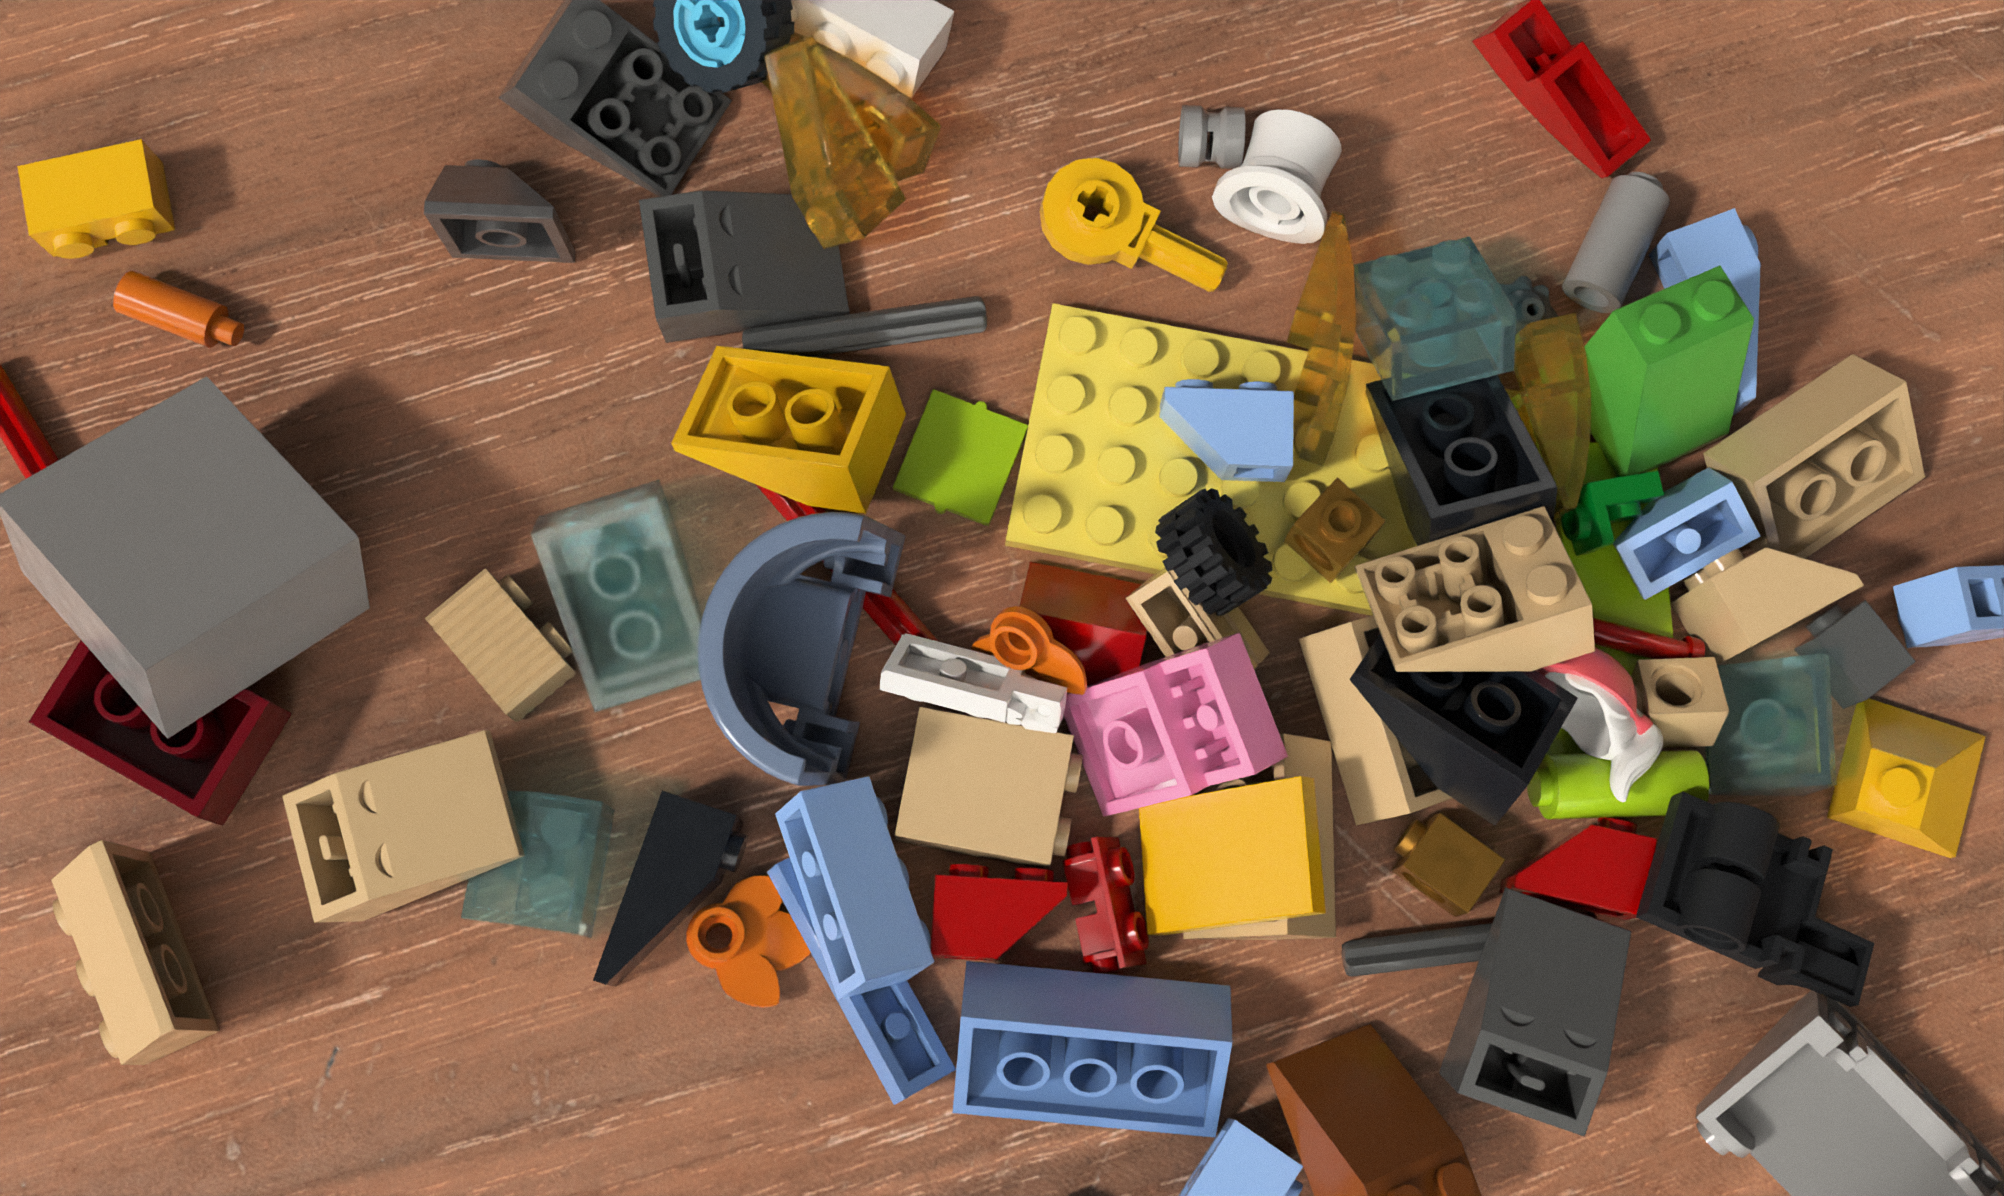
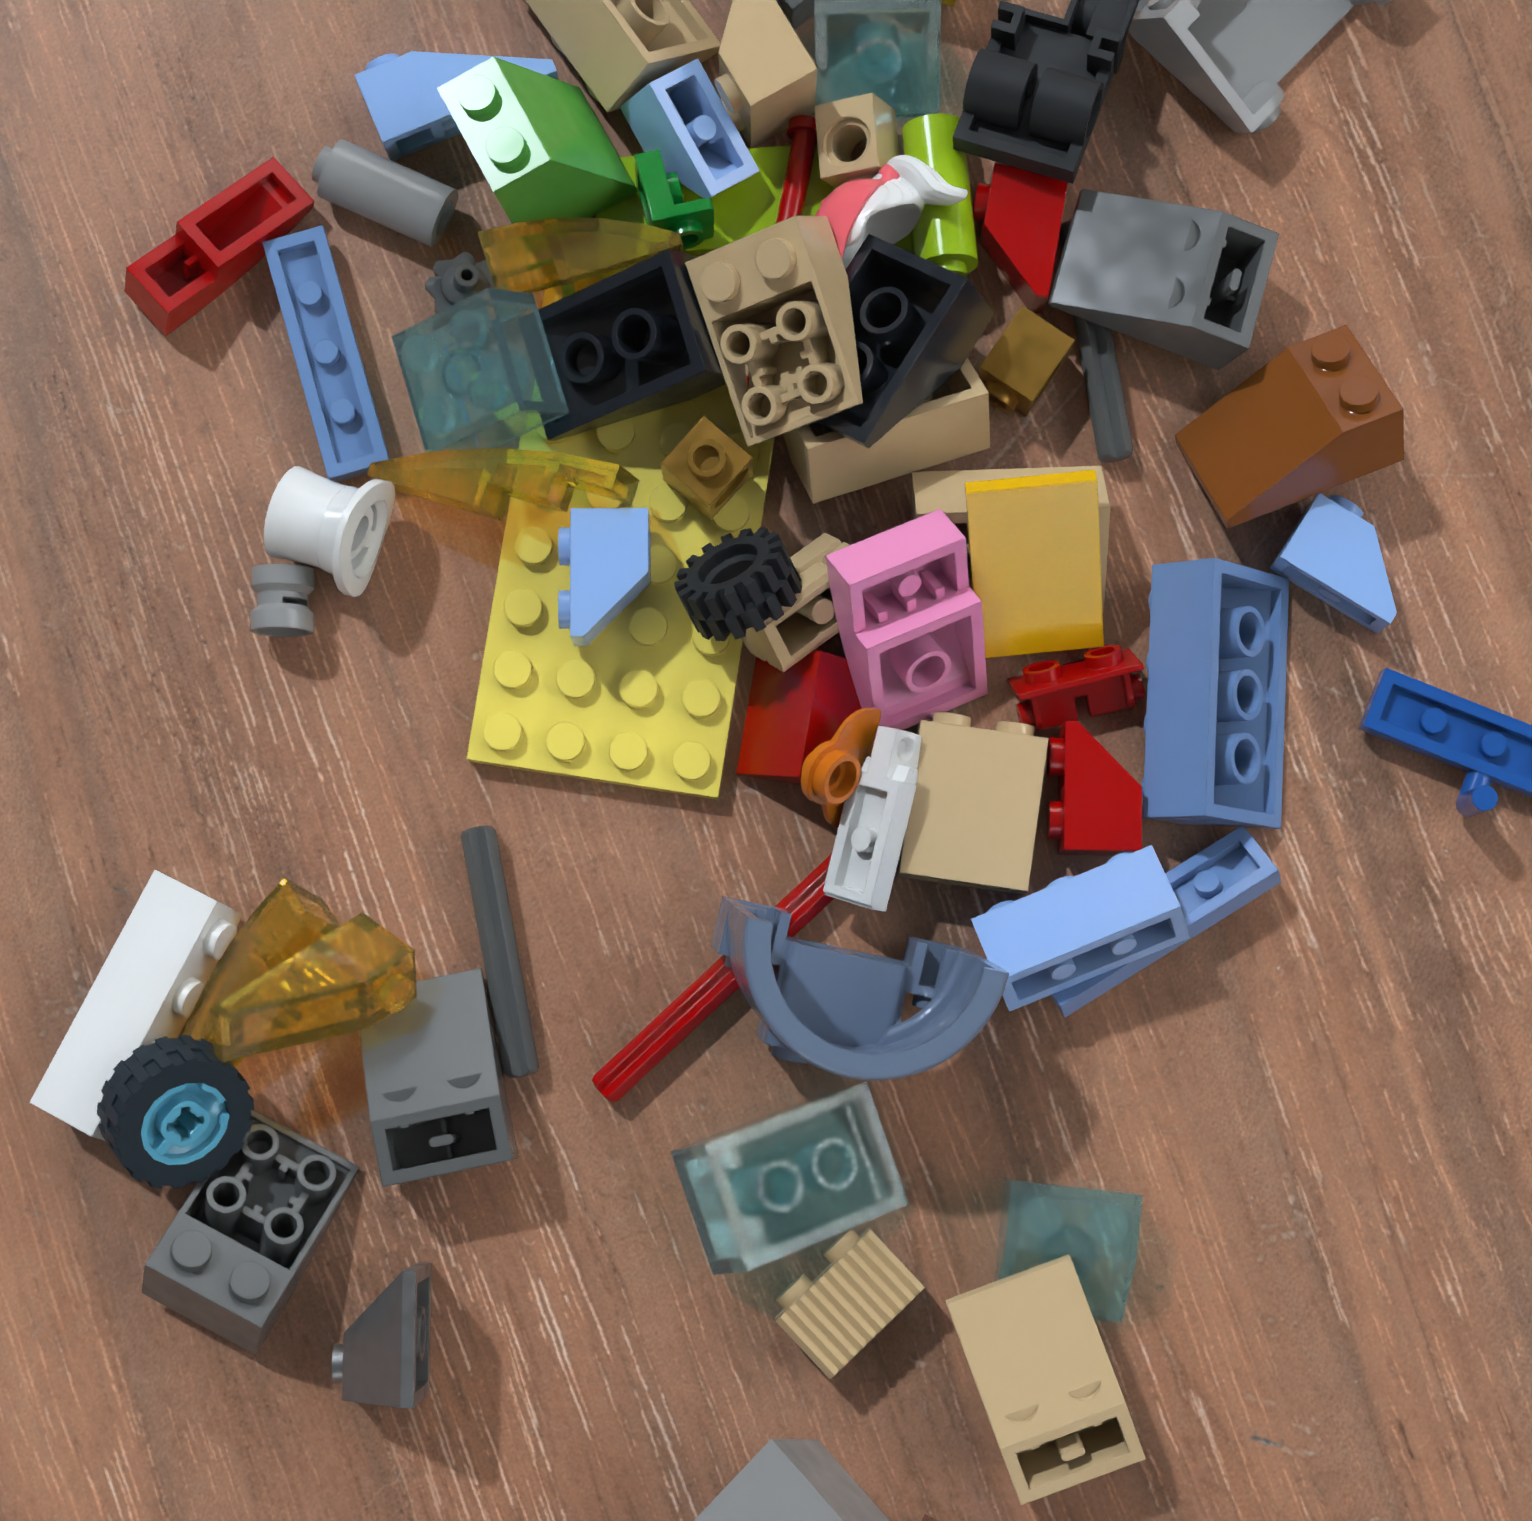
camera: 90 degrees left, 5 degrees up
black slope [593,790,748,987] -> none
yellow slope [671,346,906,514] -> none
orange plate [686,875,811,1008] -> none
lime piece [893,389,1028,527] -> none
yellow piece [1039,158,1228,292] -> none
none -> medium blue plate [262,225,392,482]

